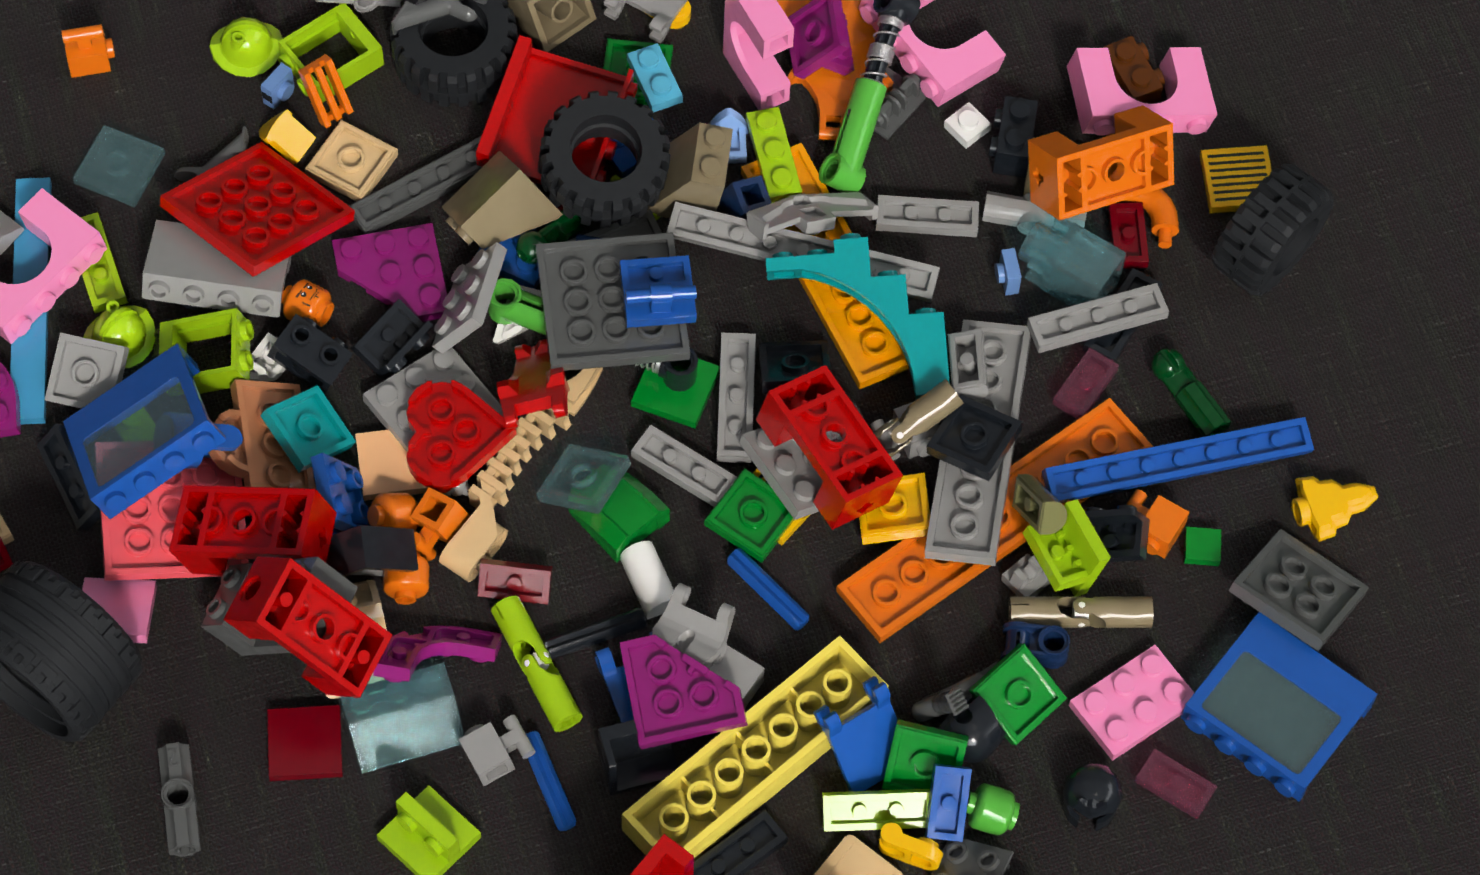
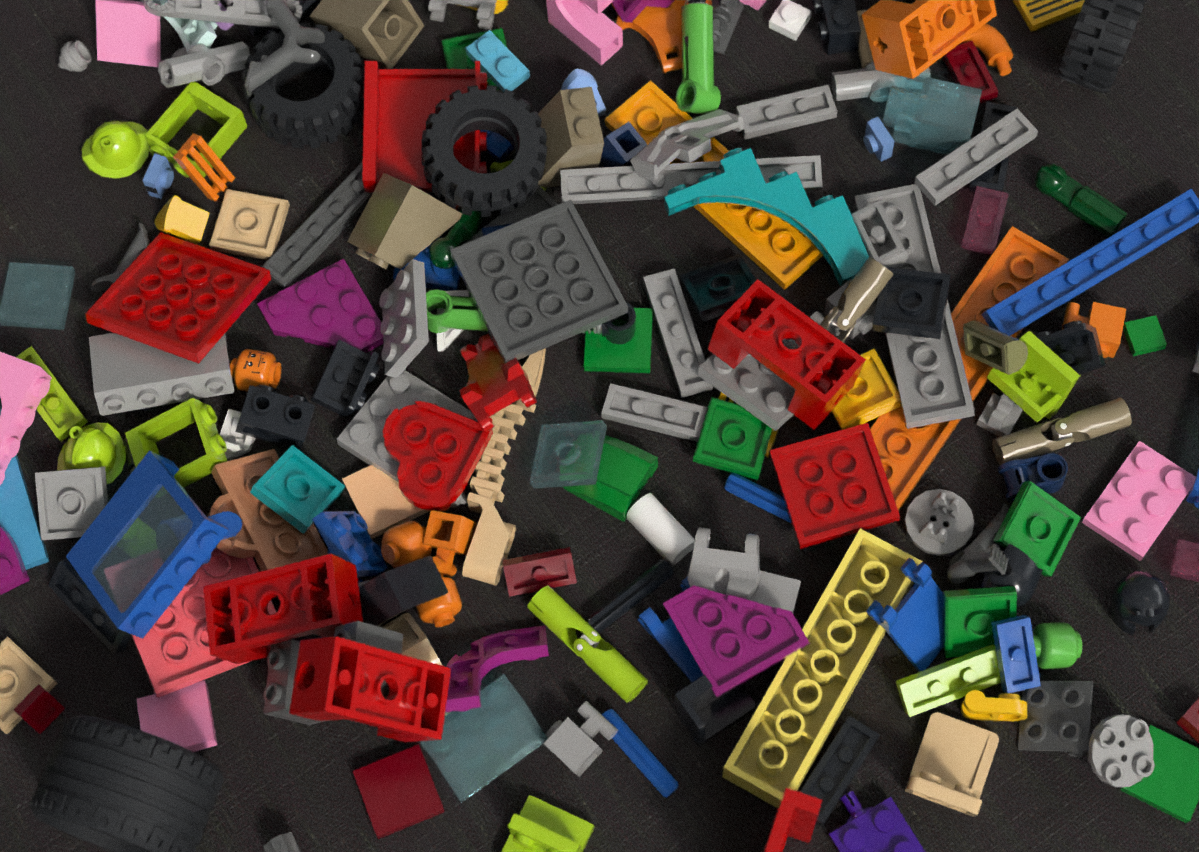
camera: 10 degrees left, 5 degrees up
blue plate [619,255,697,328] -> none
lime plate [746,107,802,203] -> none
none -> red plate [769,423,900,549]
none -> light grey plate [905,489,974,557]

